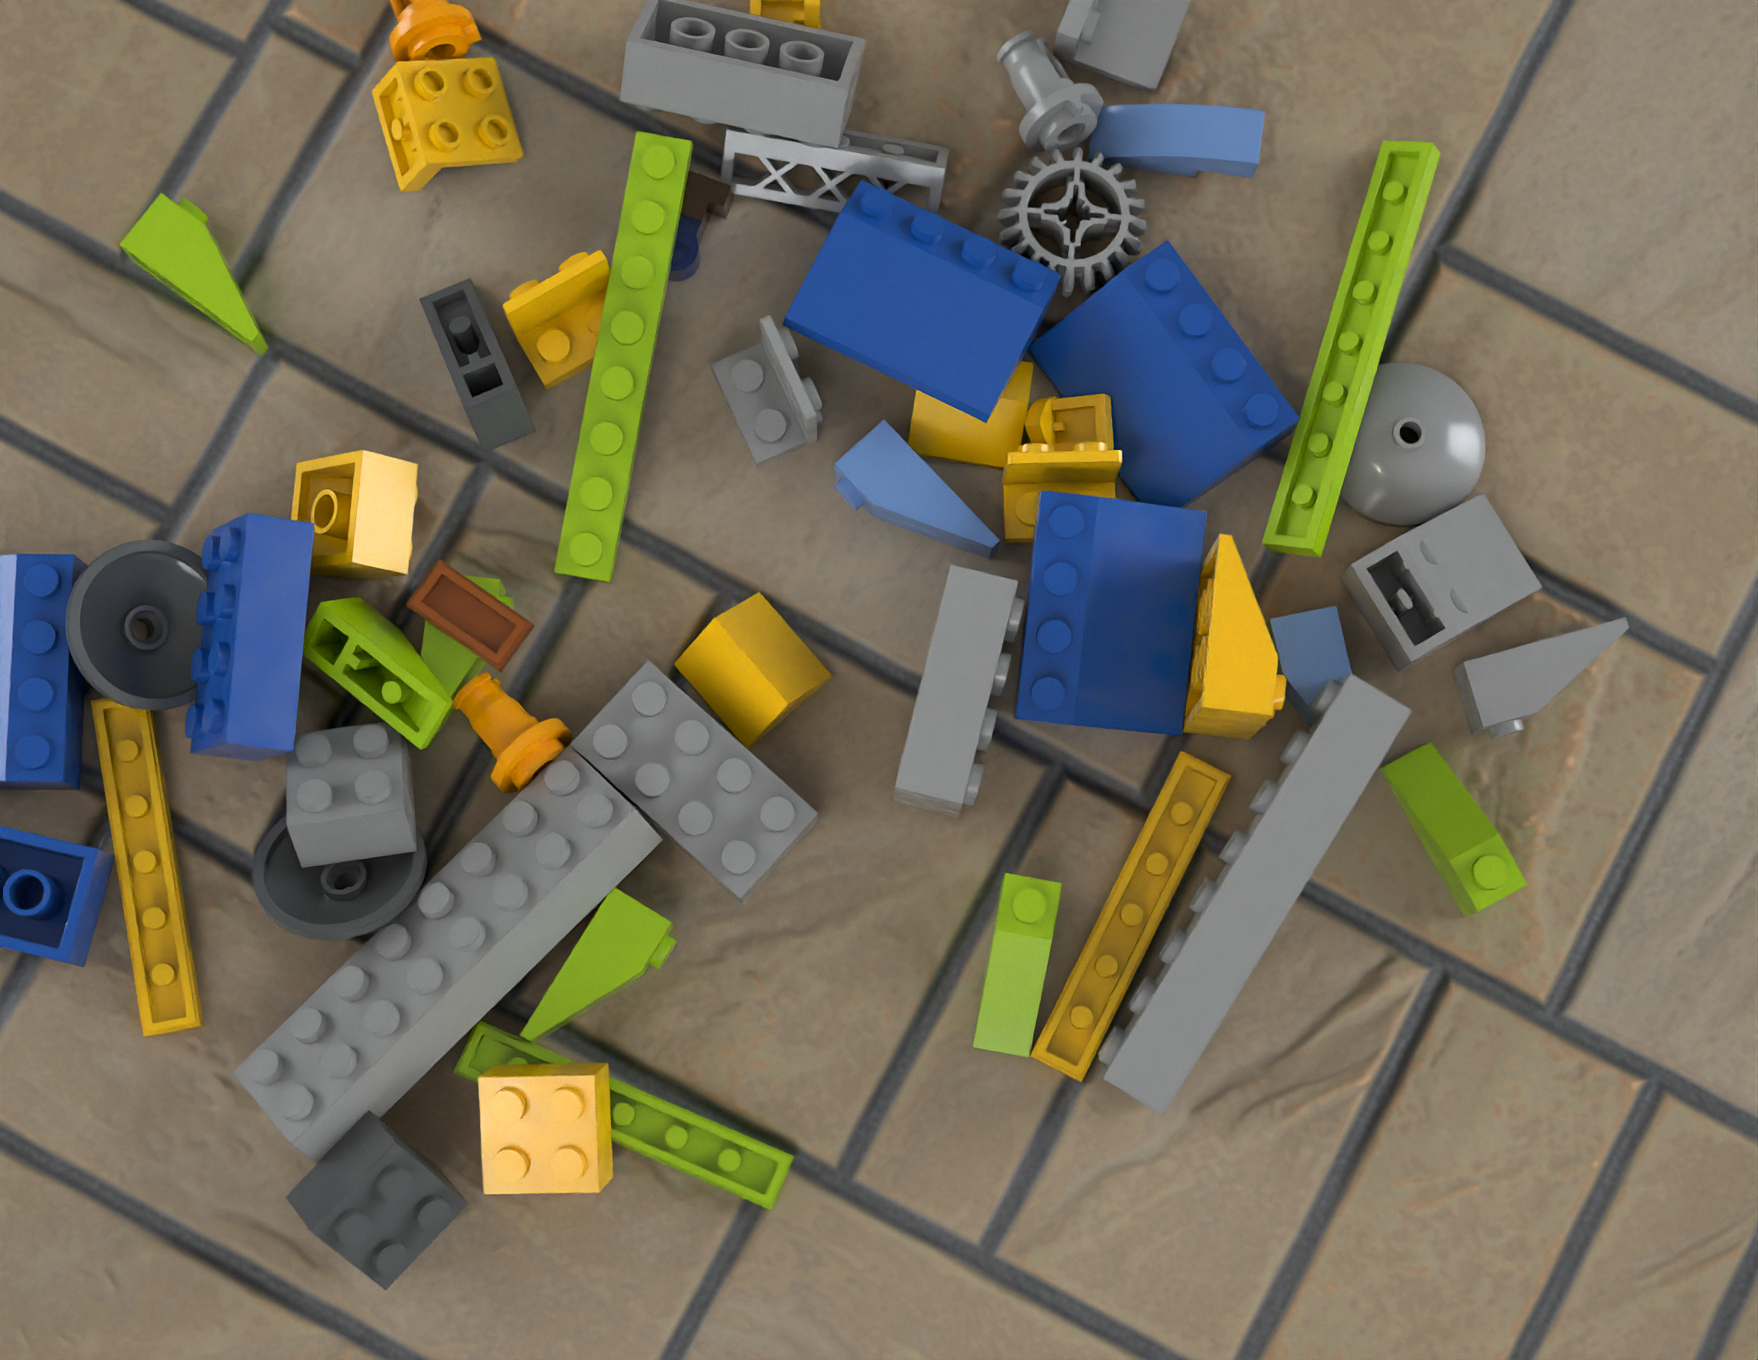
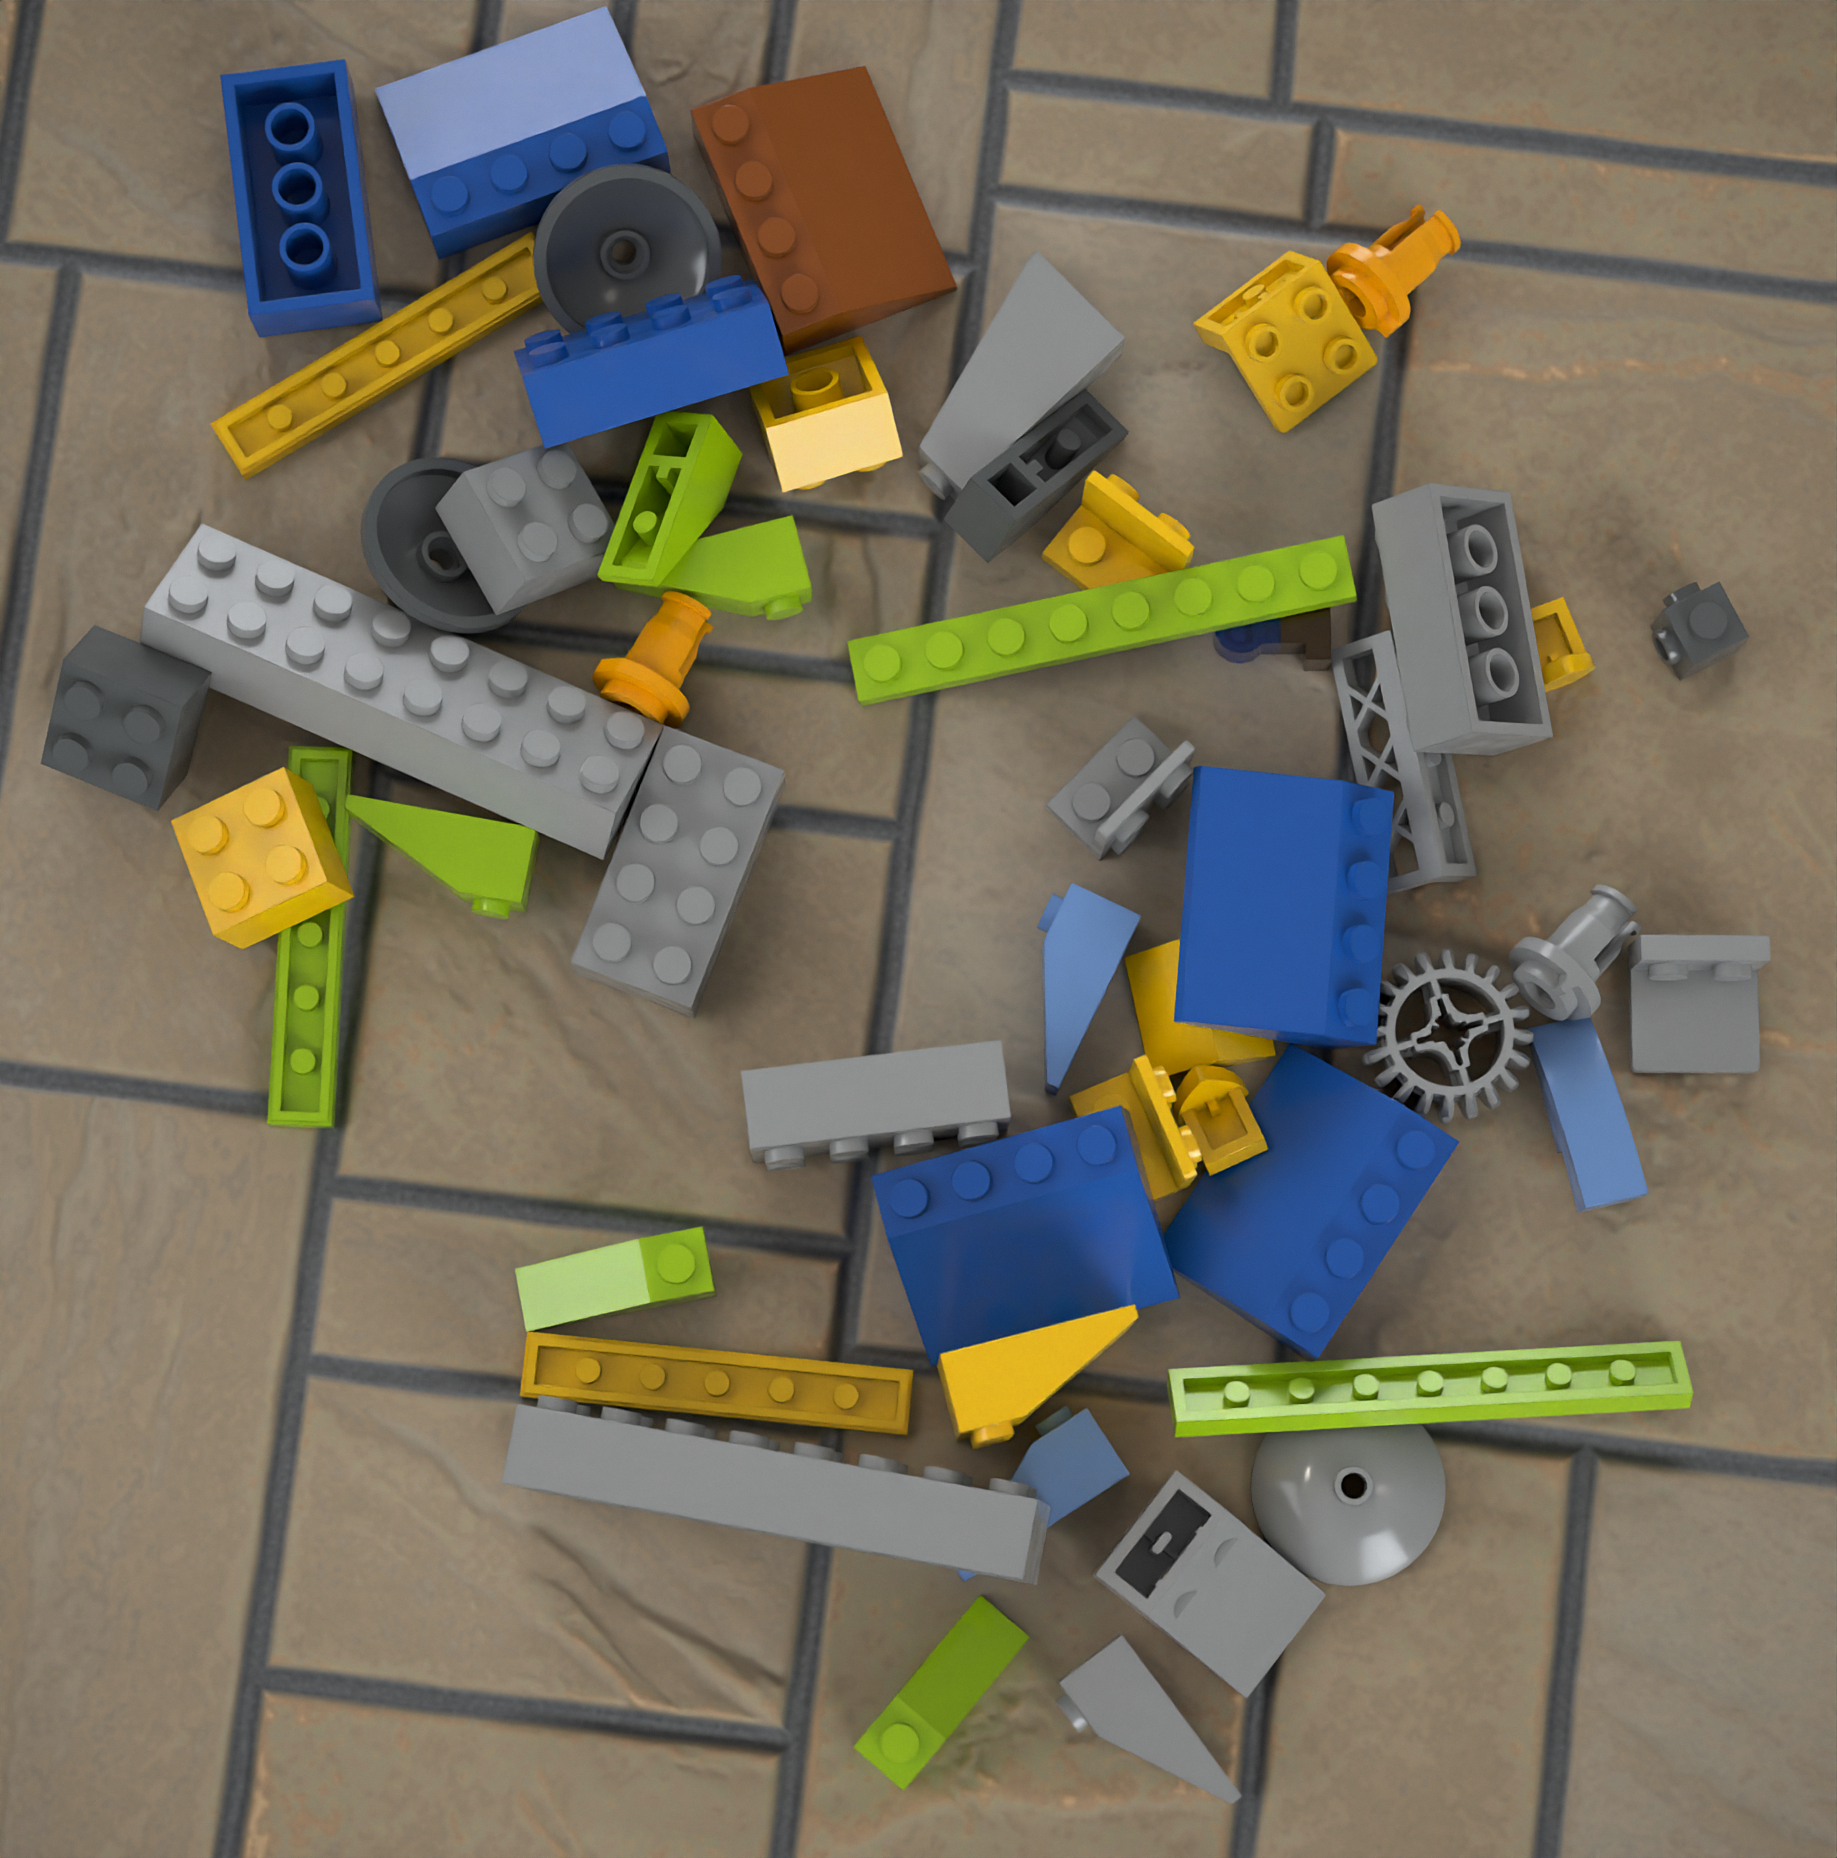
camera: 70 degrees right, 0 degrees up
lime slope [119,193,269,356] -> none
dark orange tile [406,559,534,673] -> none
yellow slope [674,592,832,749] -> none
none -> dark orange slope [690,66,957,357]
none -> light grey slope [918,251,1125,501]

